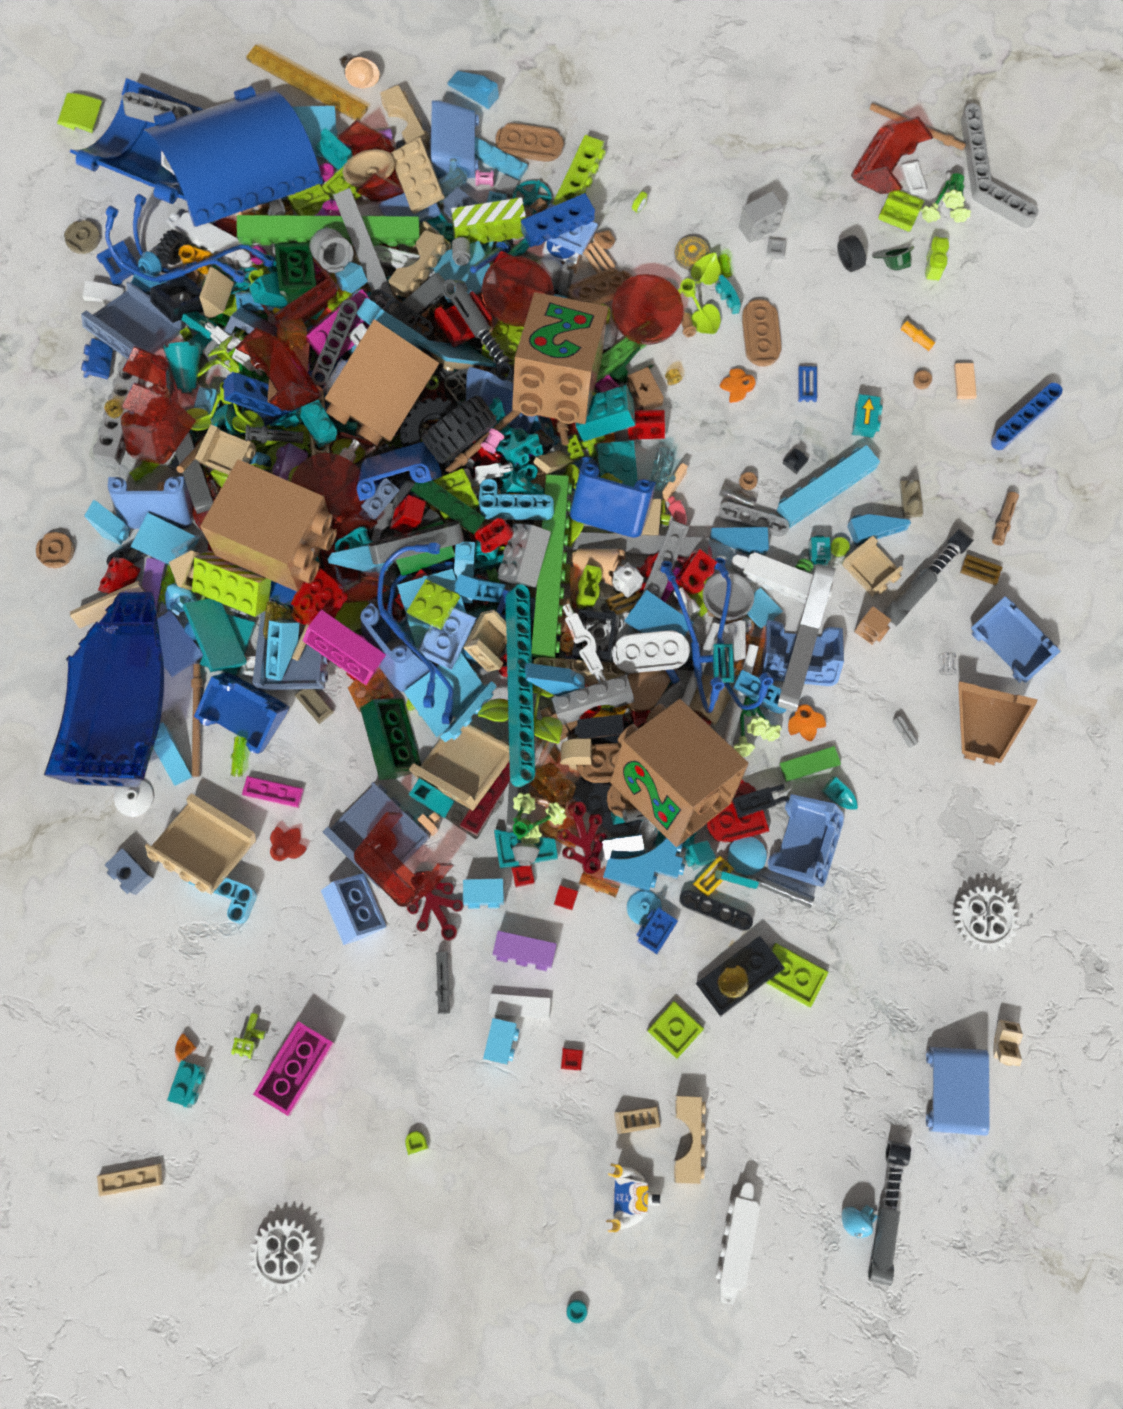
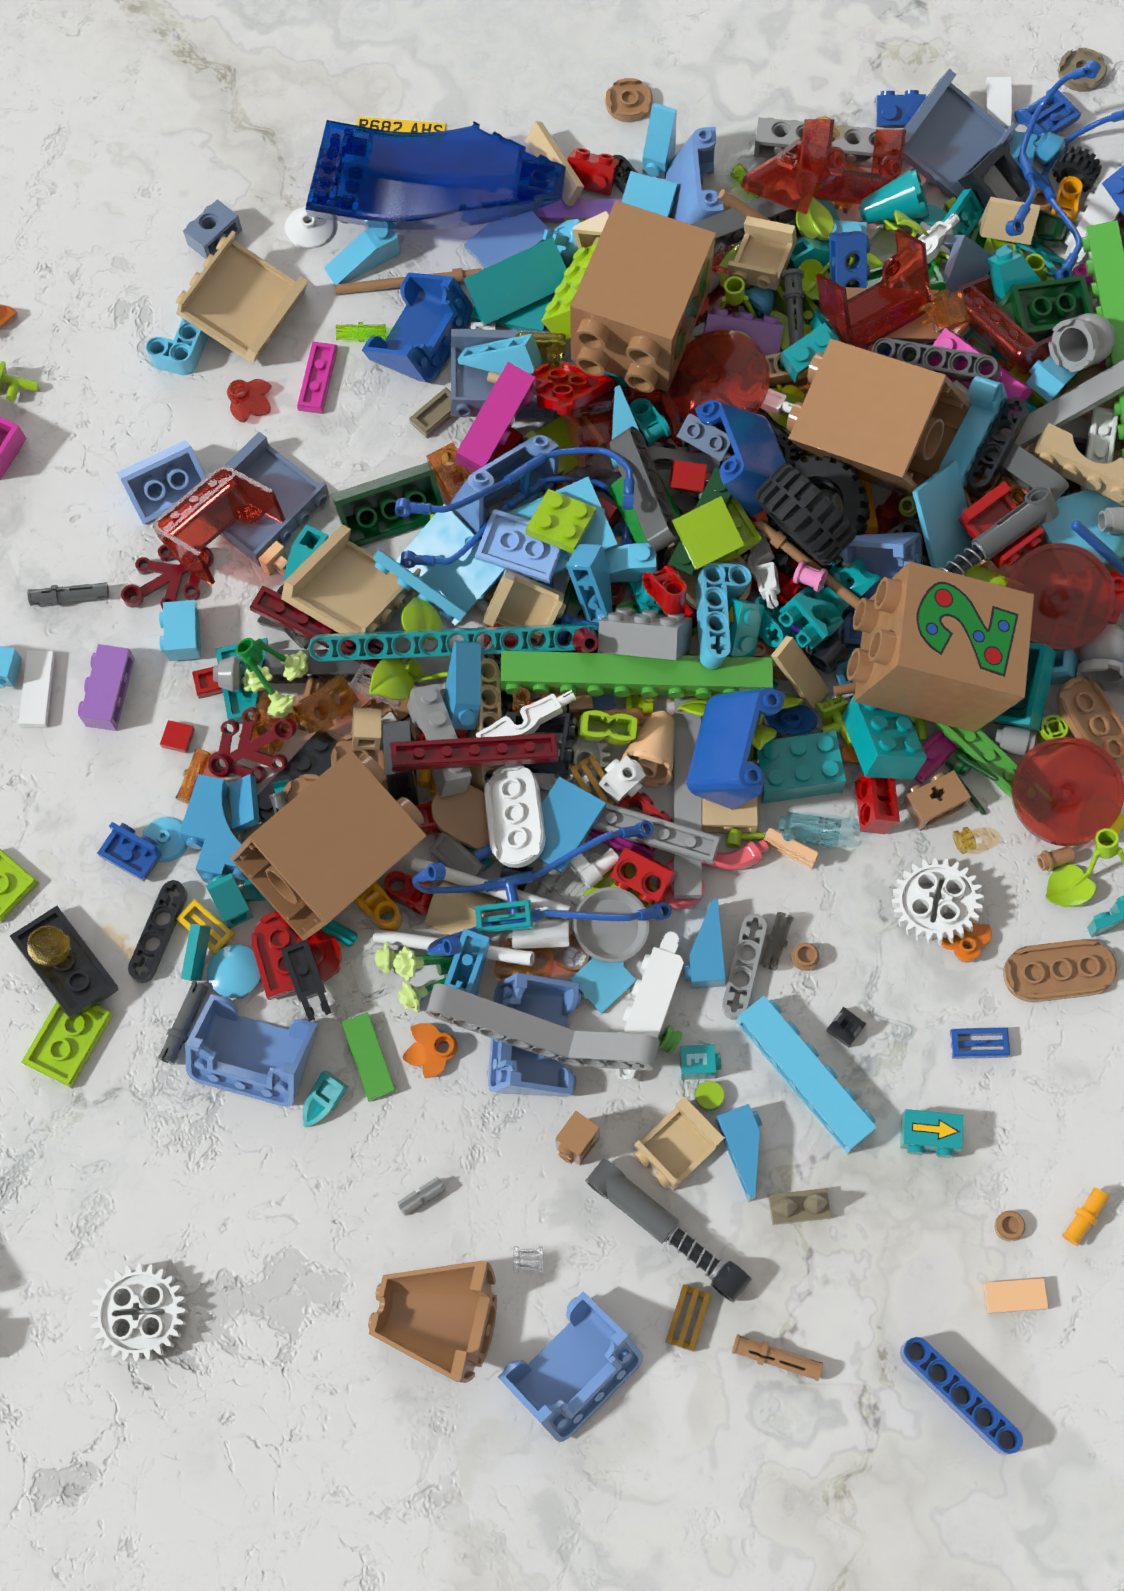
camera: 90 degrees right, 5 degrees down
none -> yellow sticker [355,117,446,139]
none -> dark red tile [390,733,559,771]
none -> dark red cone [572,627,598,653]
none -> lime tile [672,496,744,570]
none -> white gear [892,858,984,945]

